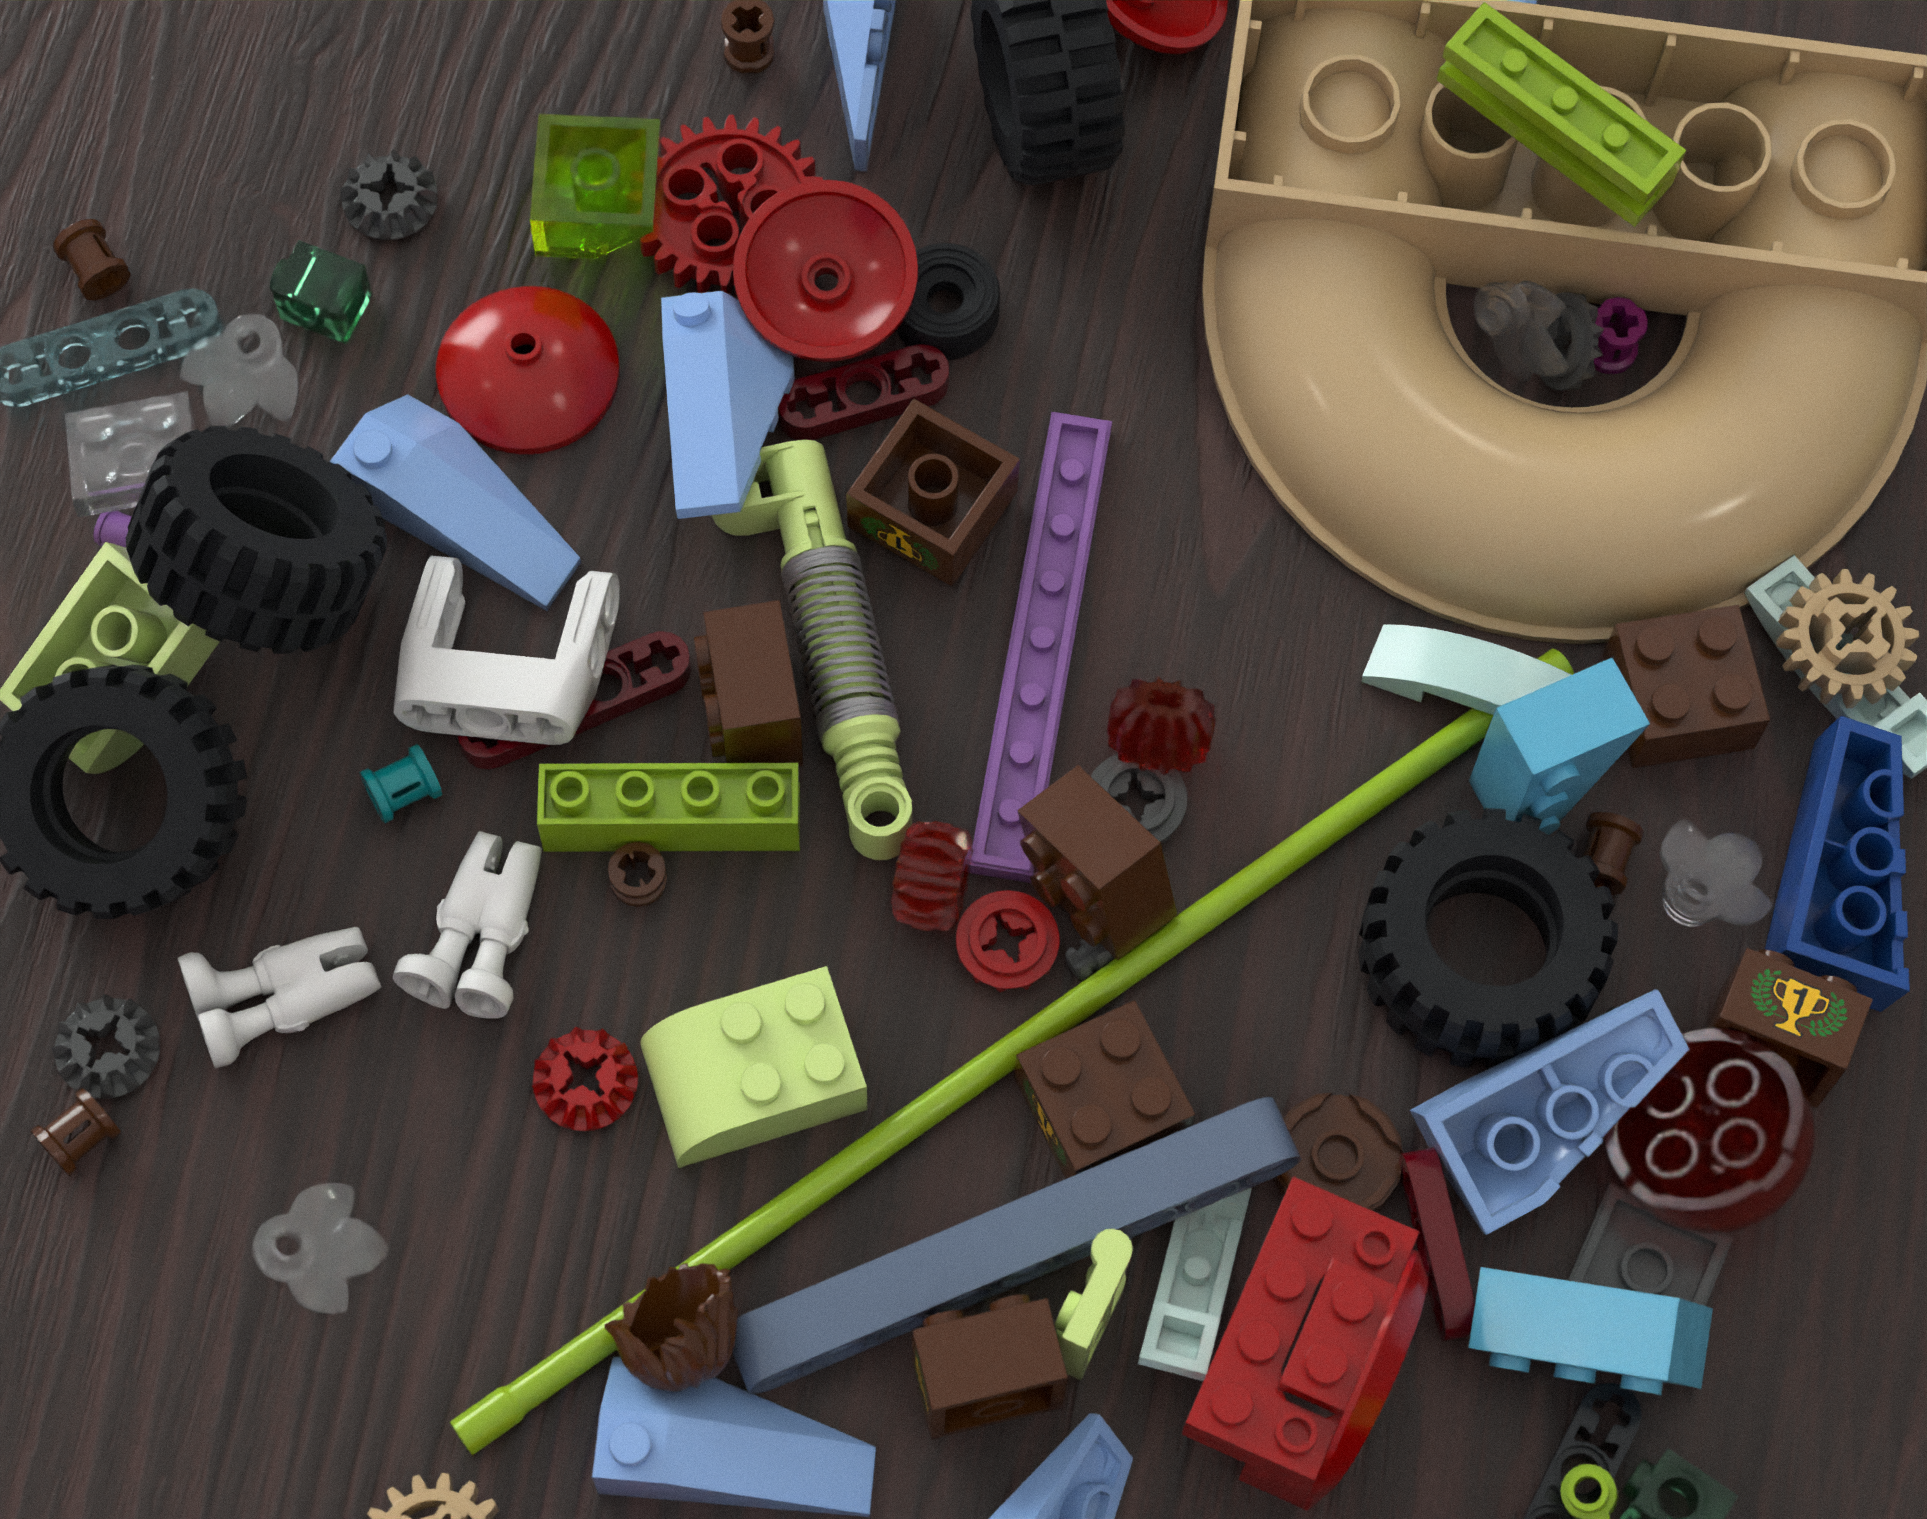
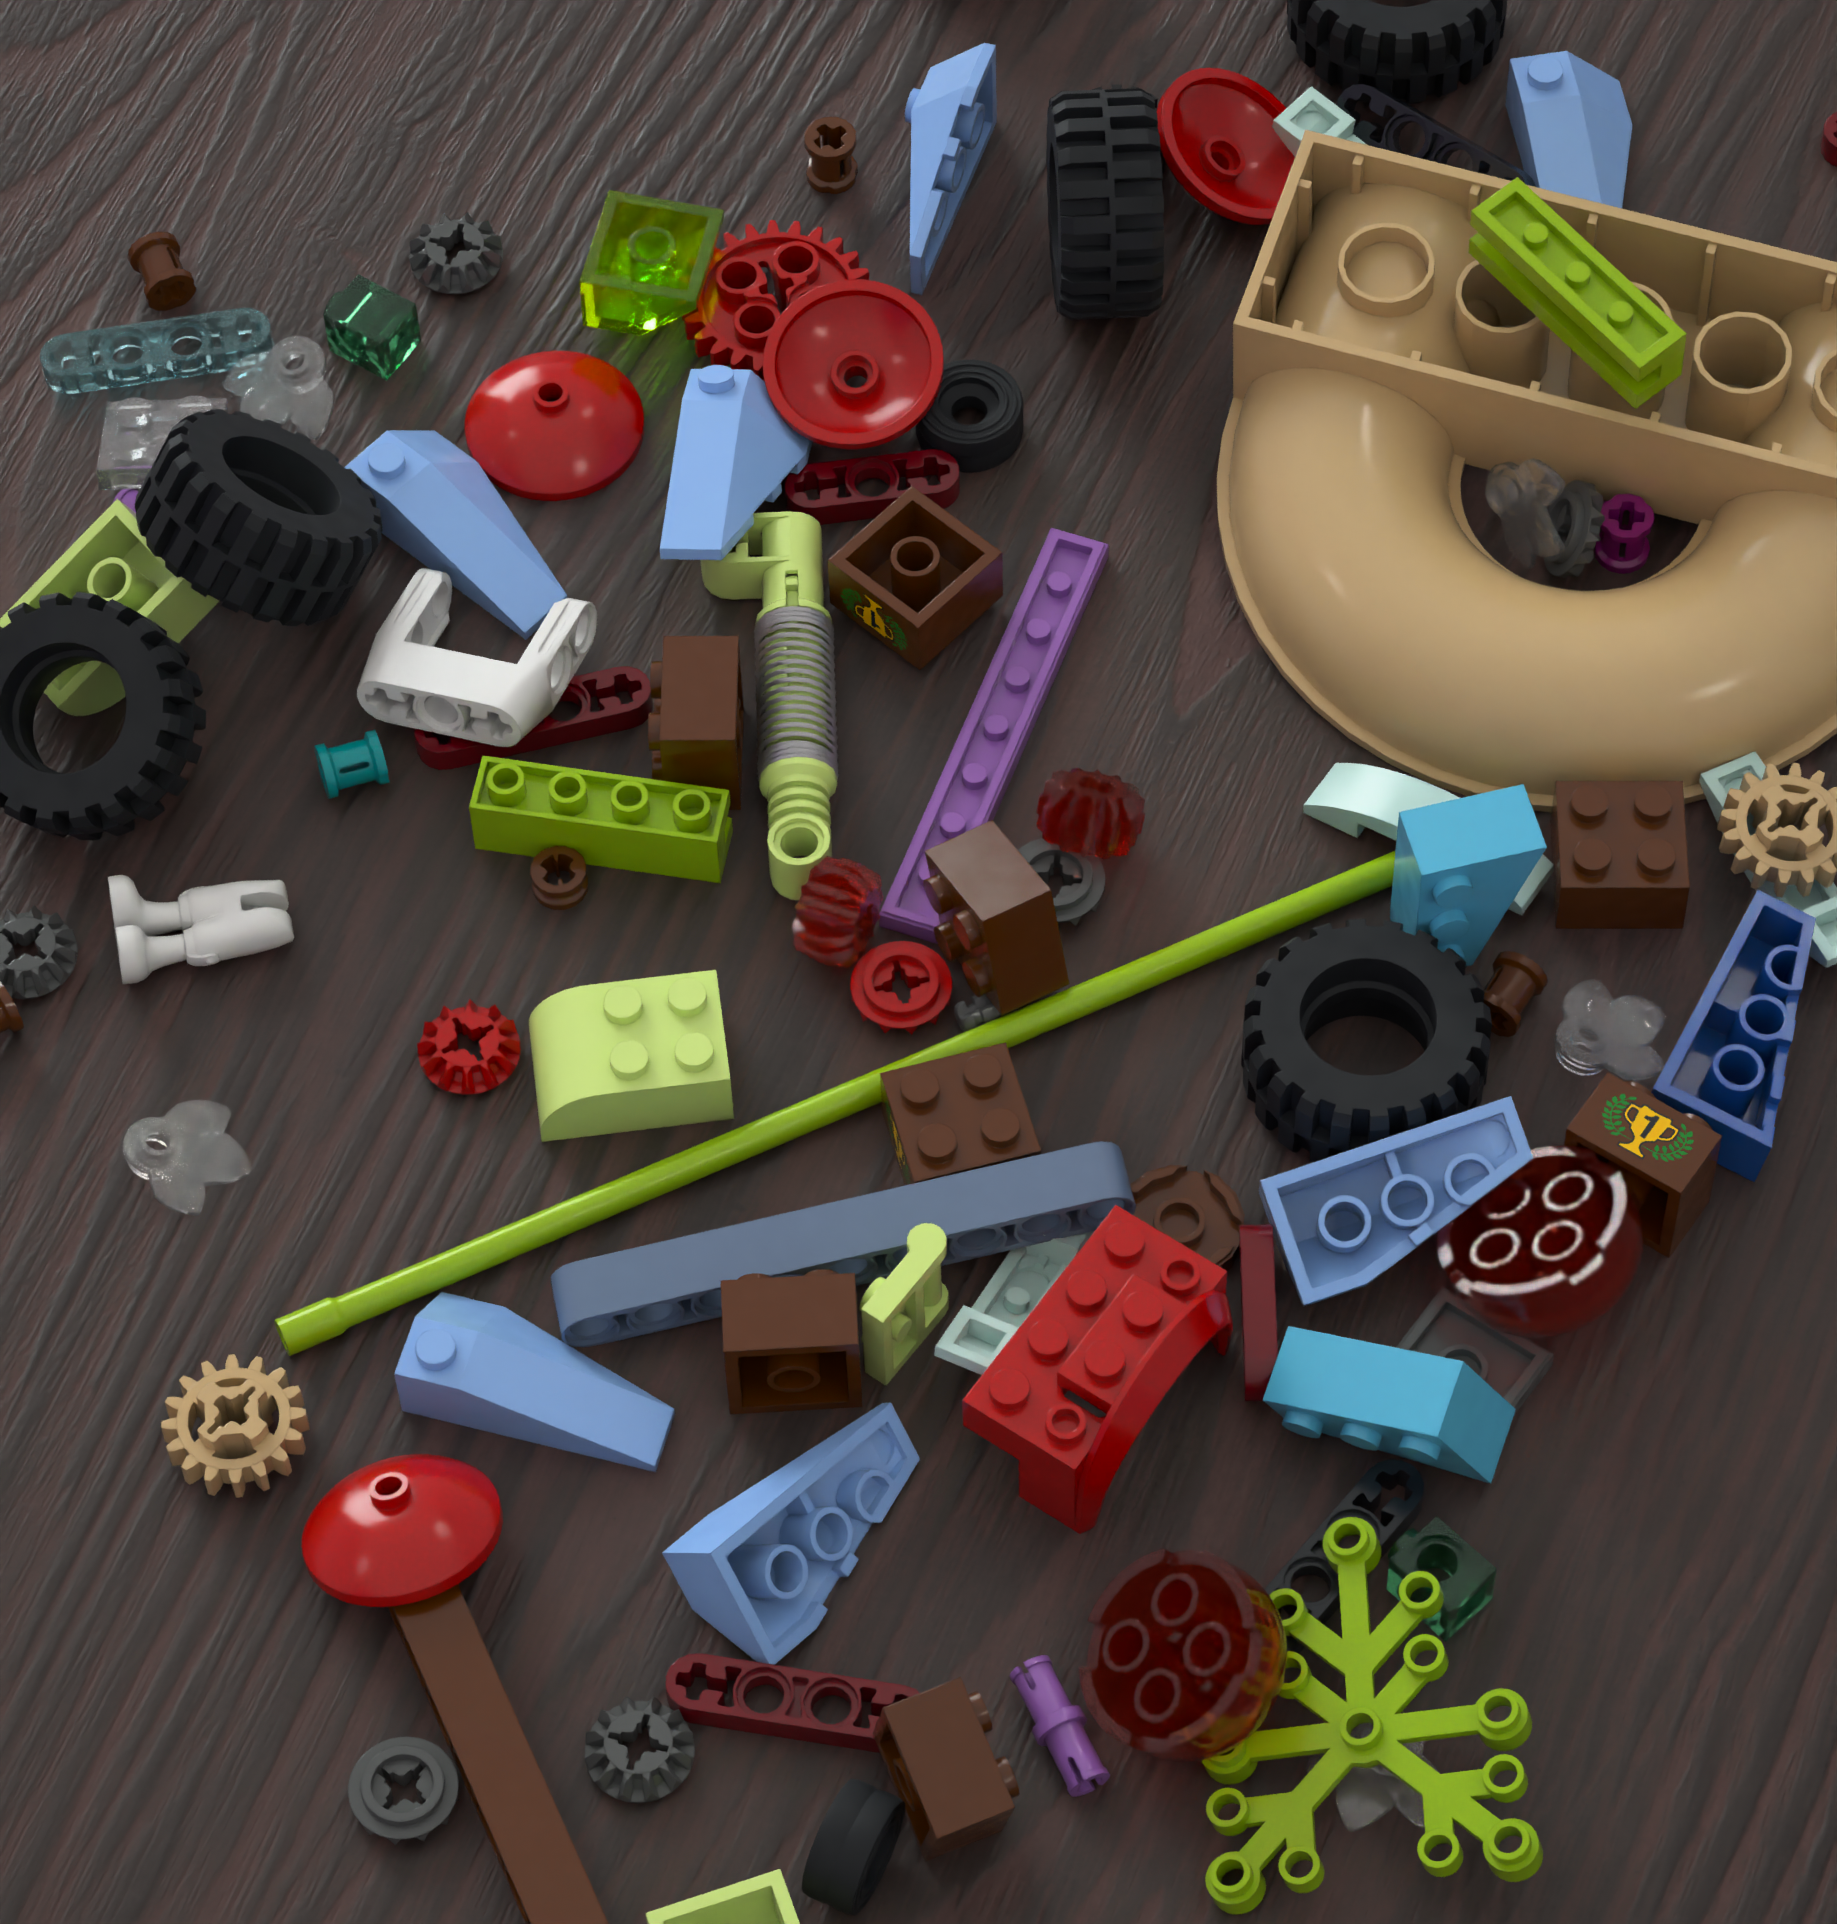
camera: 15 degrees right, 10 degrees down
white piece [392,831,542,1018] -> none
reddish brown hair [605,1263,738,1392] -> none

